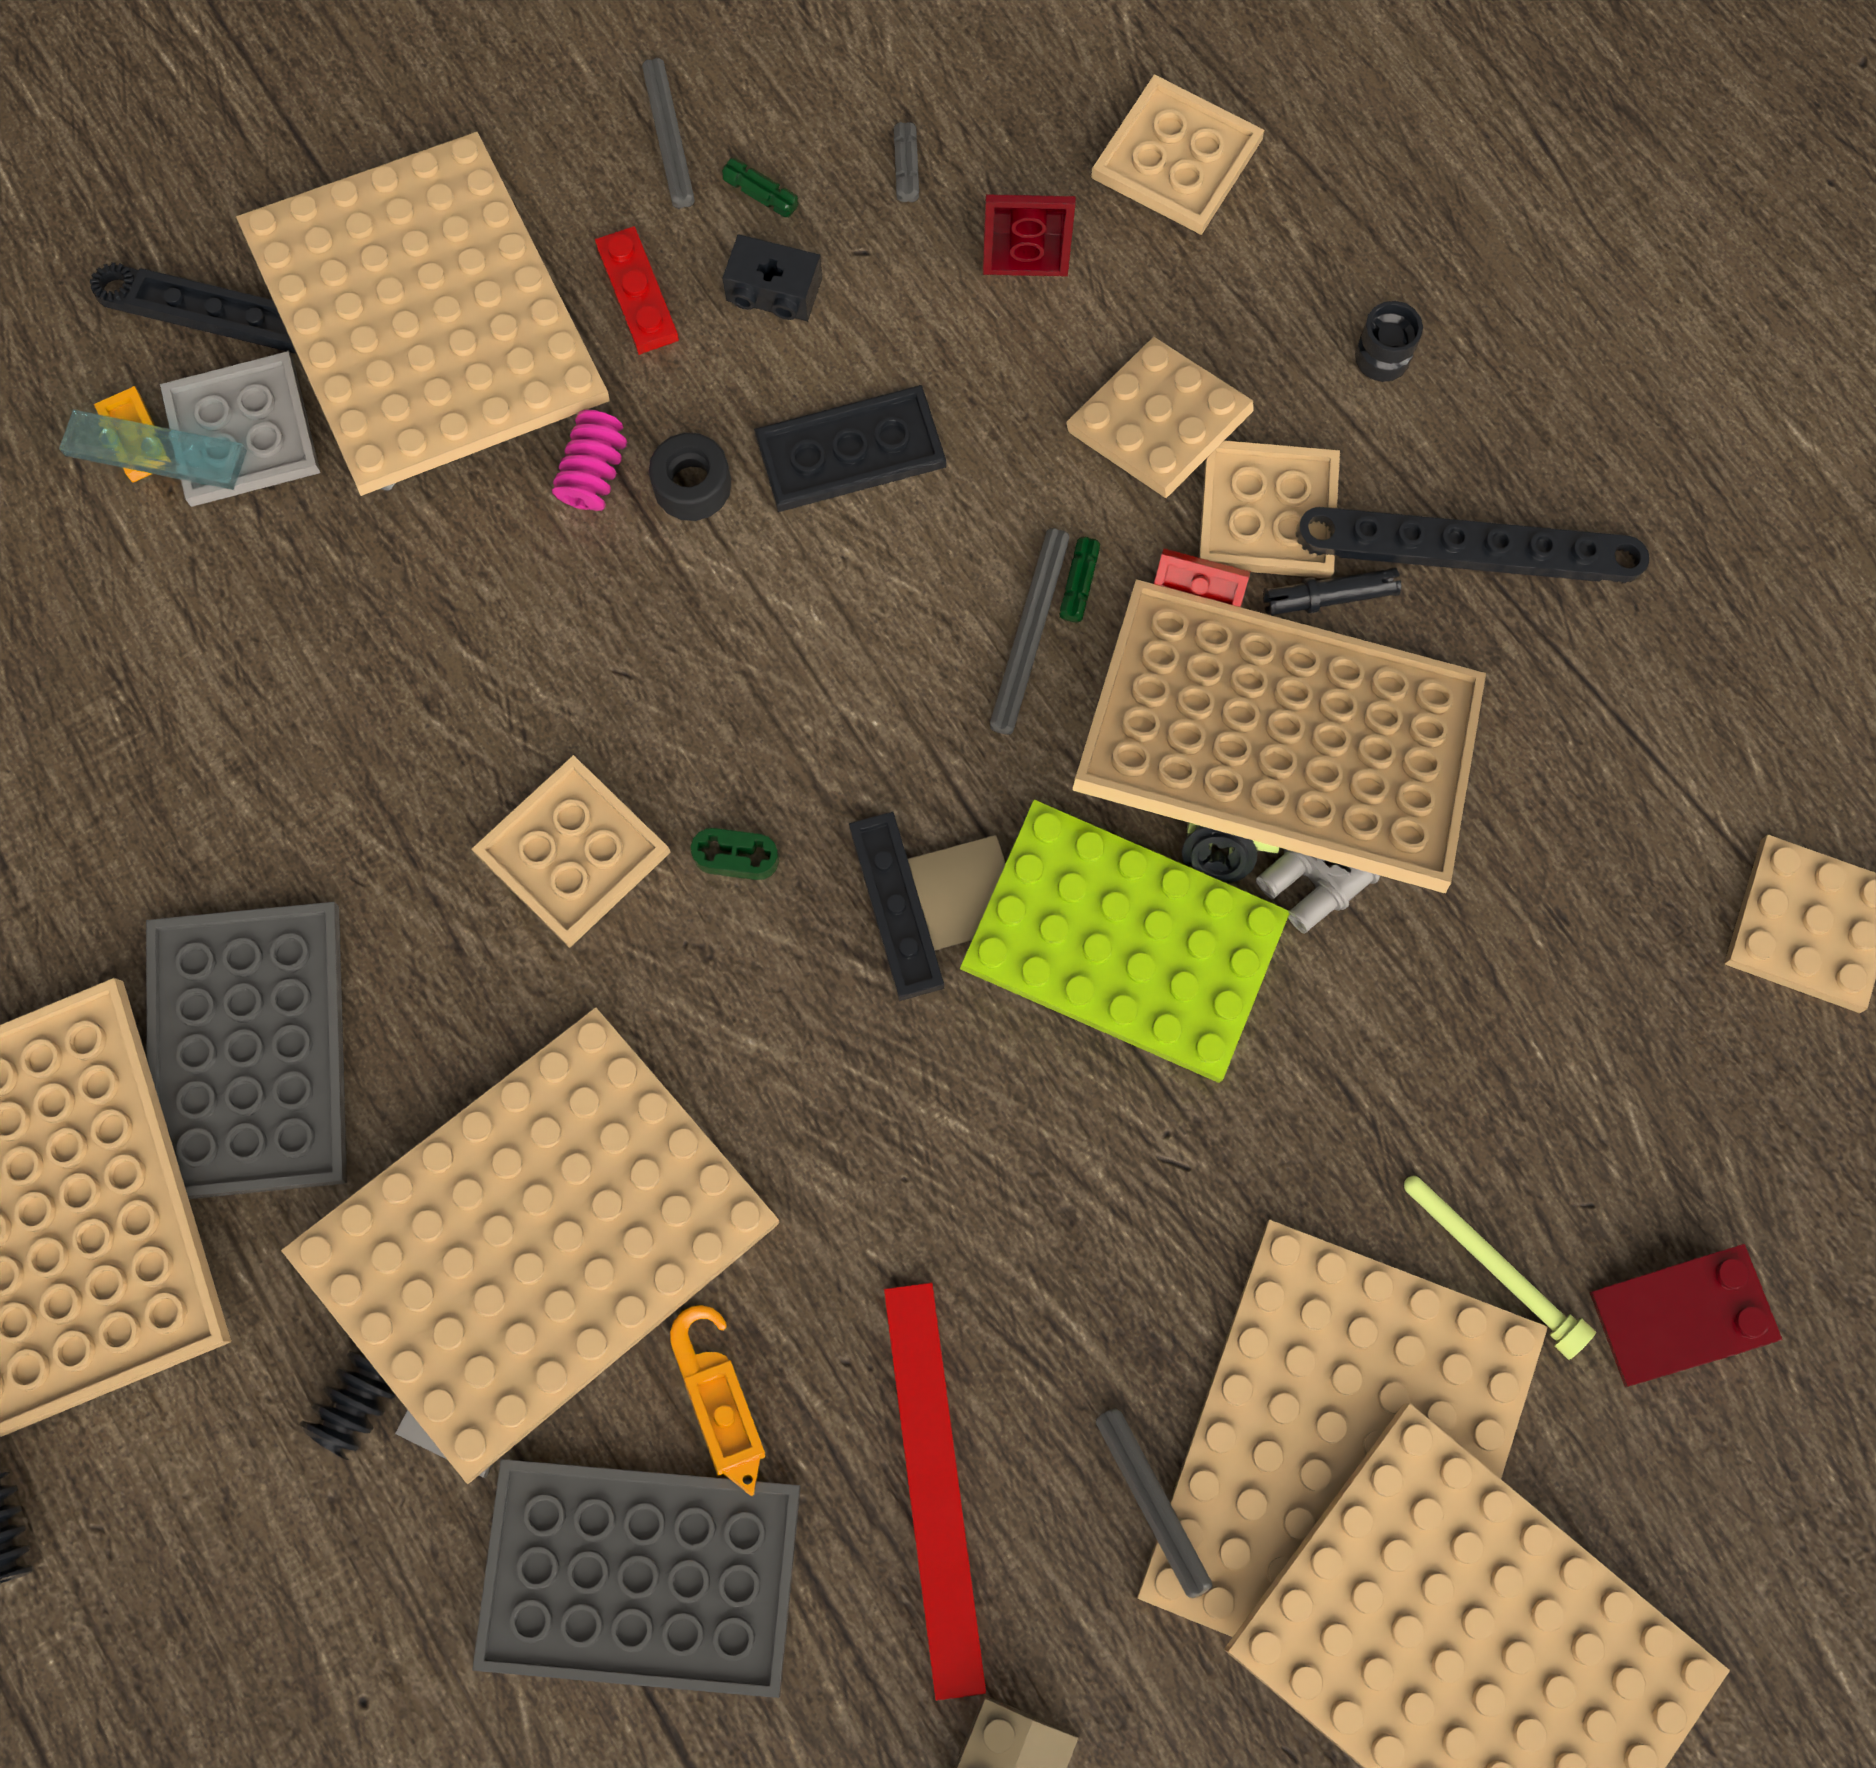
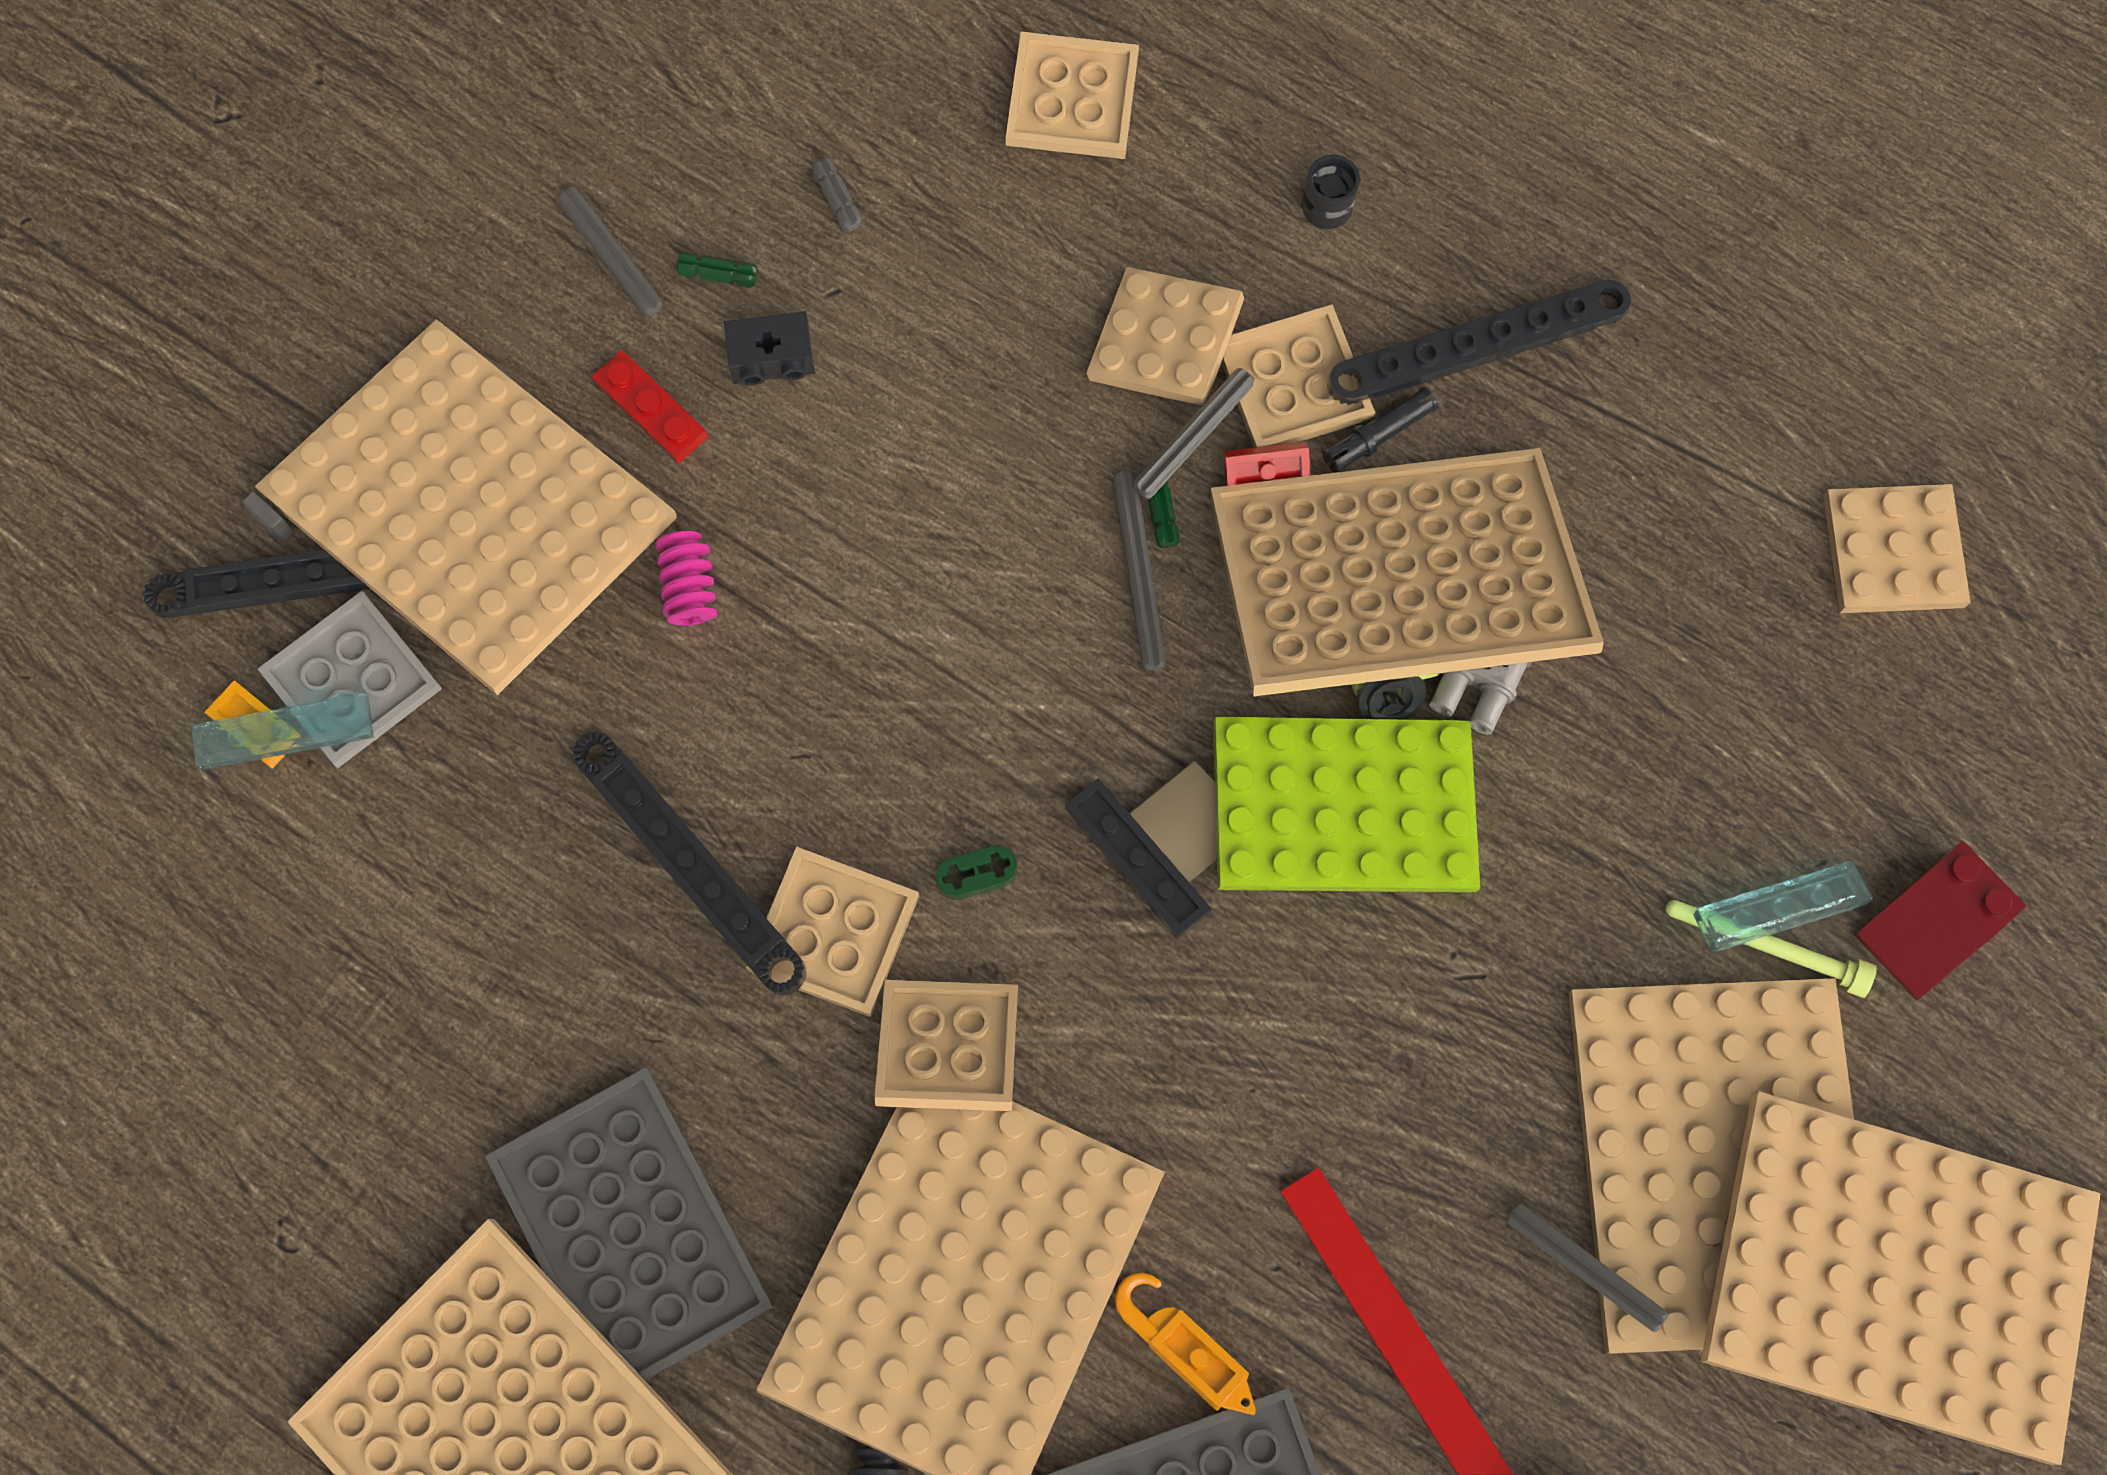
camera: 25 degrees left, 0 degrees up
black tyre [649,432,731,521] -> none
black tile [754,385,946,512] -> none
dark red slope [983,194,1076,277] -> none
none -> flat silver tile [242,492,294,543]
none -> black plate [573,731,807,995]
none -> tan plate [875,980,1018,1111]
none -> dark grey axle [1134,368,1254,499]
none -> clear light blue tile [1693,860,1873,953]

